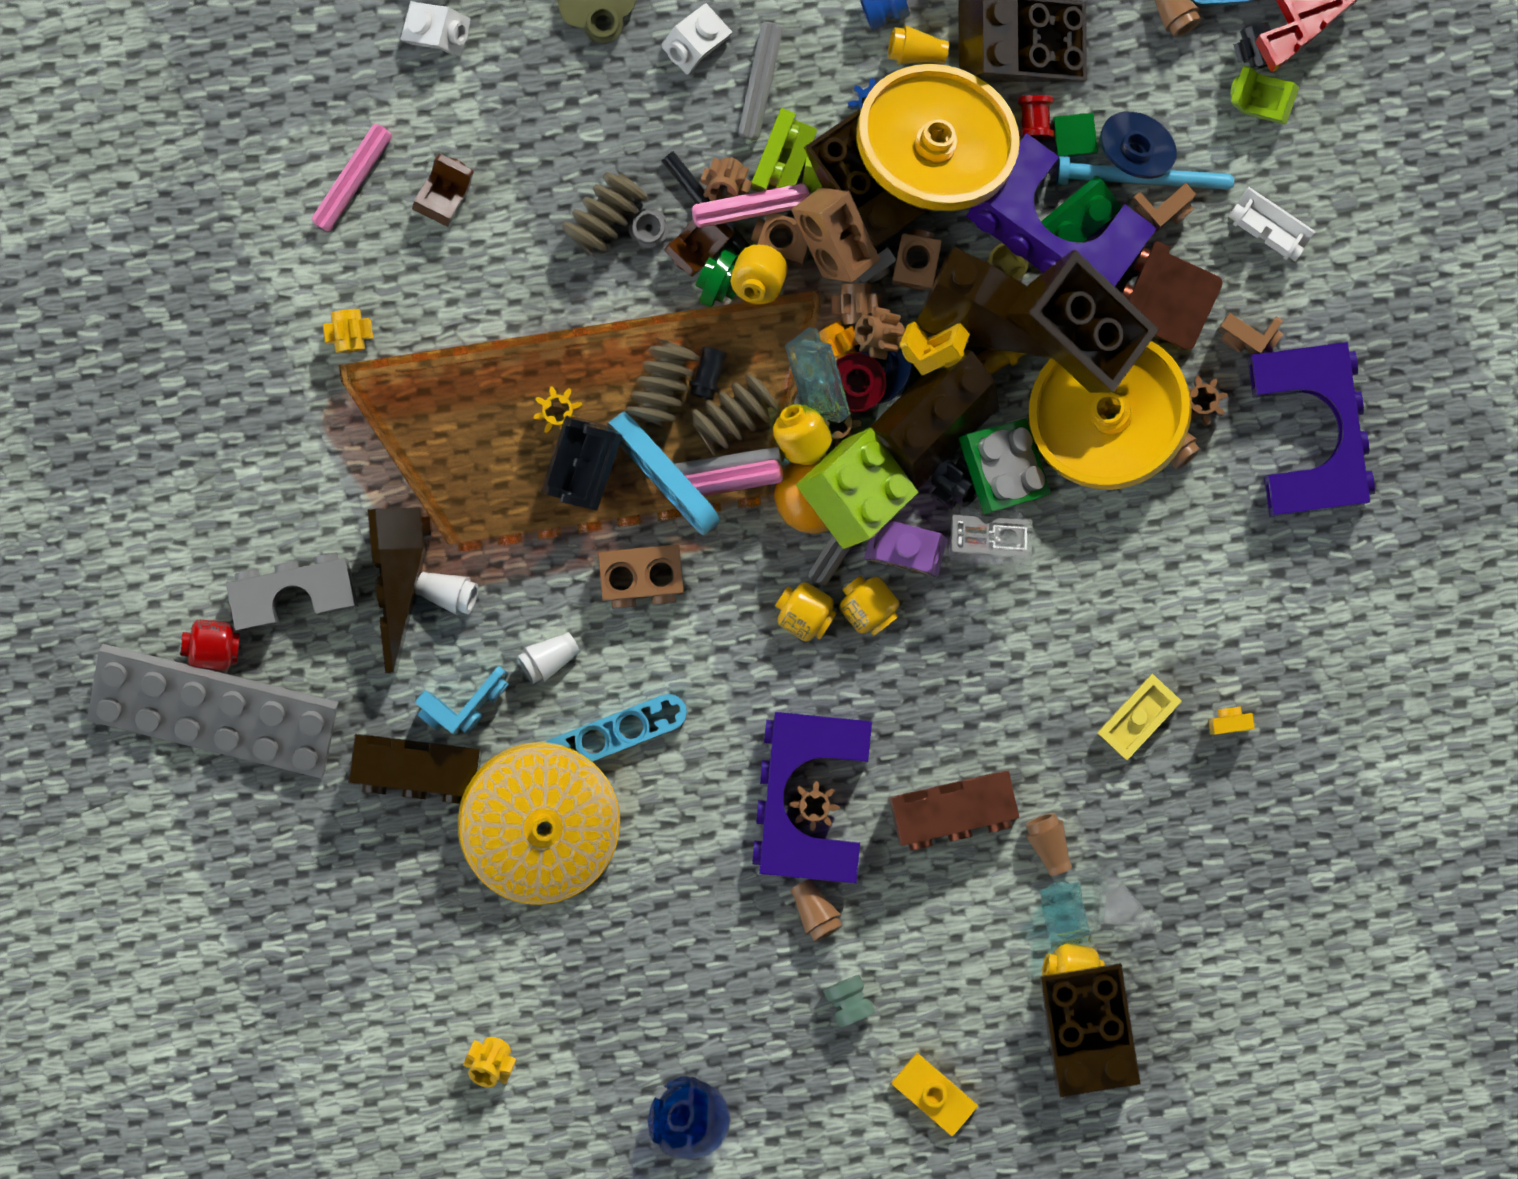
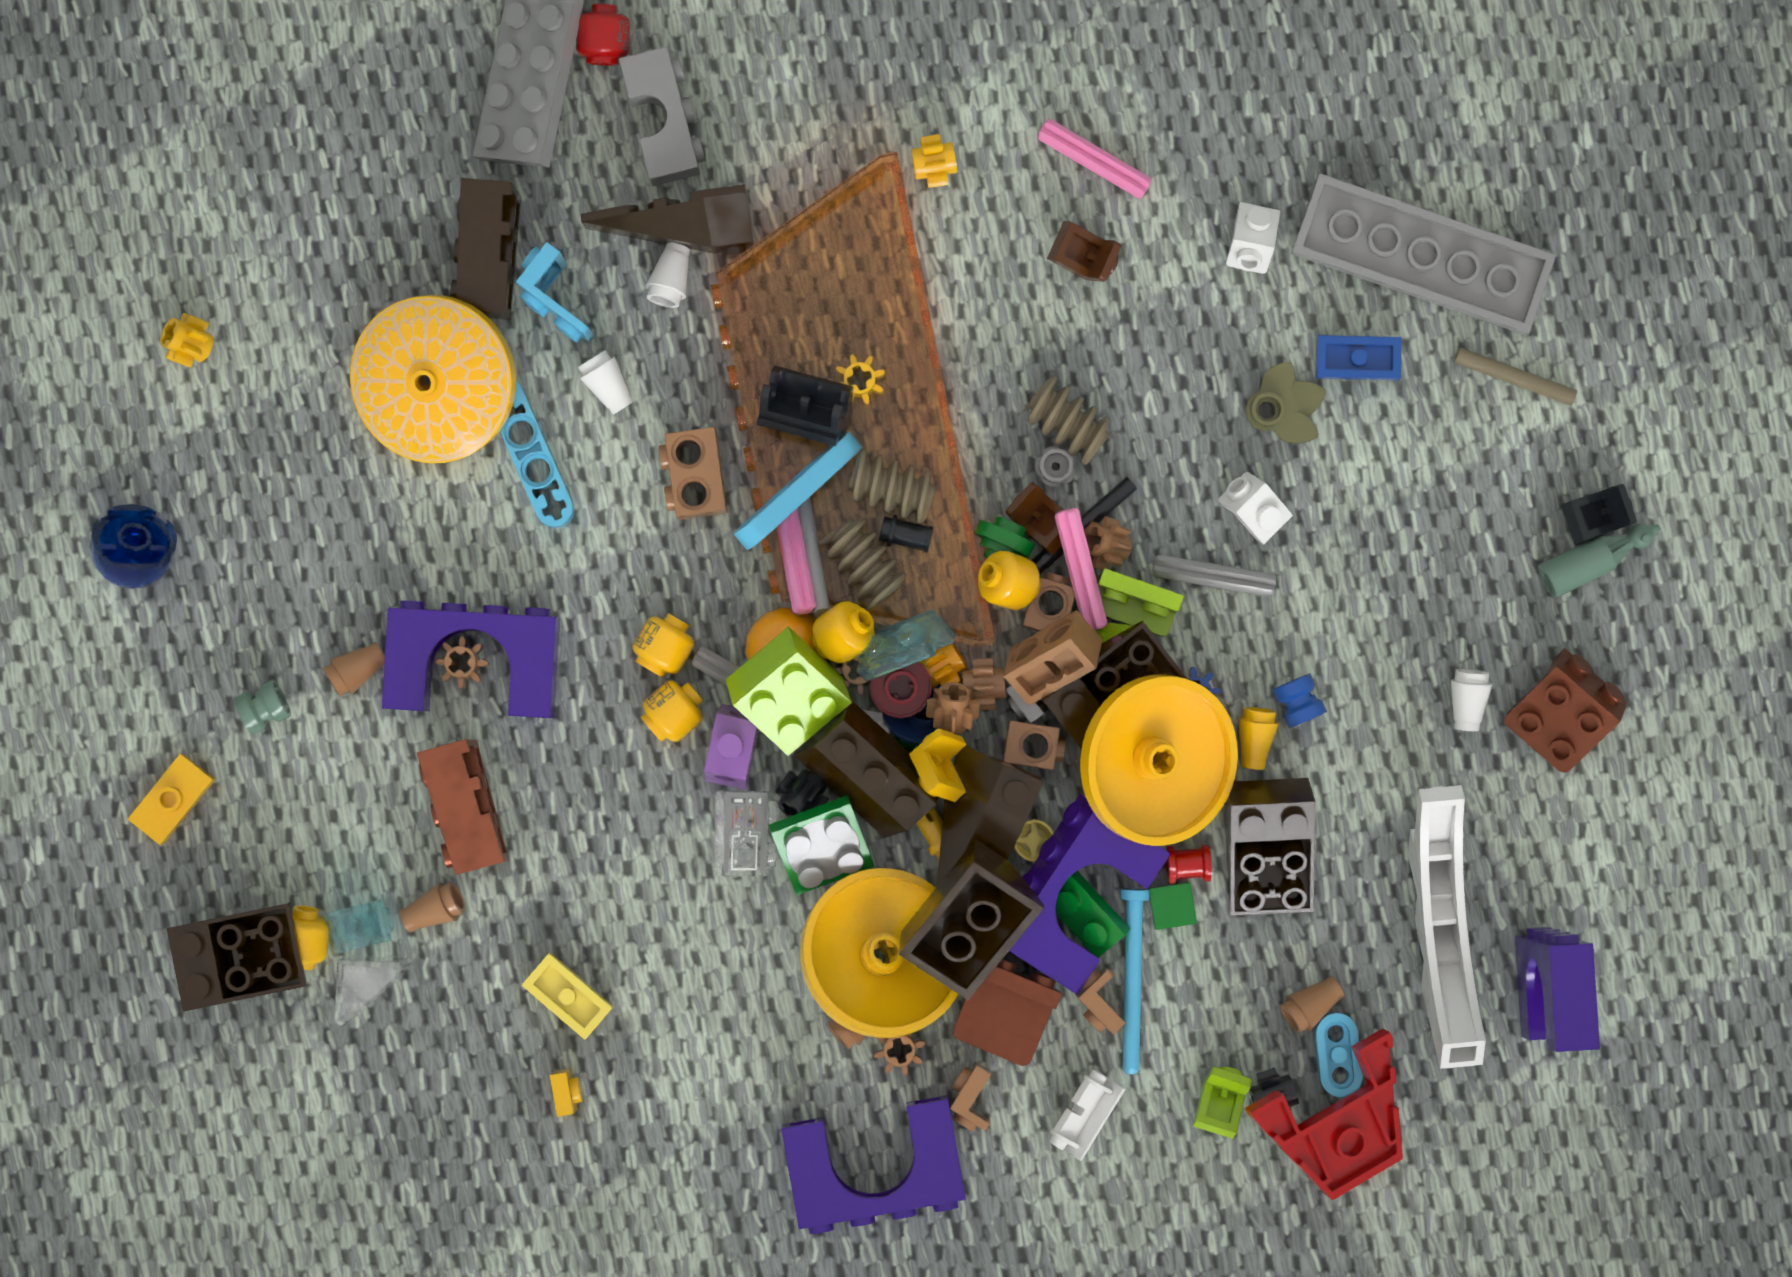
camera: 85 degrees right, 0 degrees up
dark blue dish [1100,111,1177,179] -> none

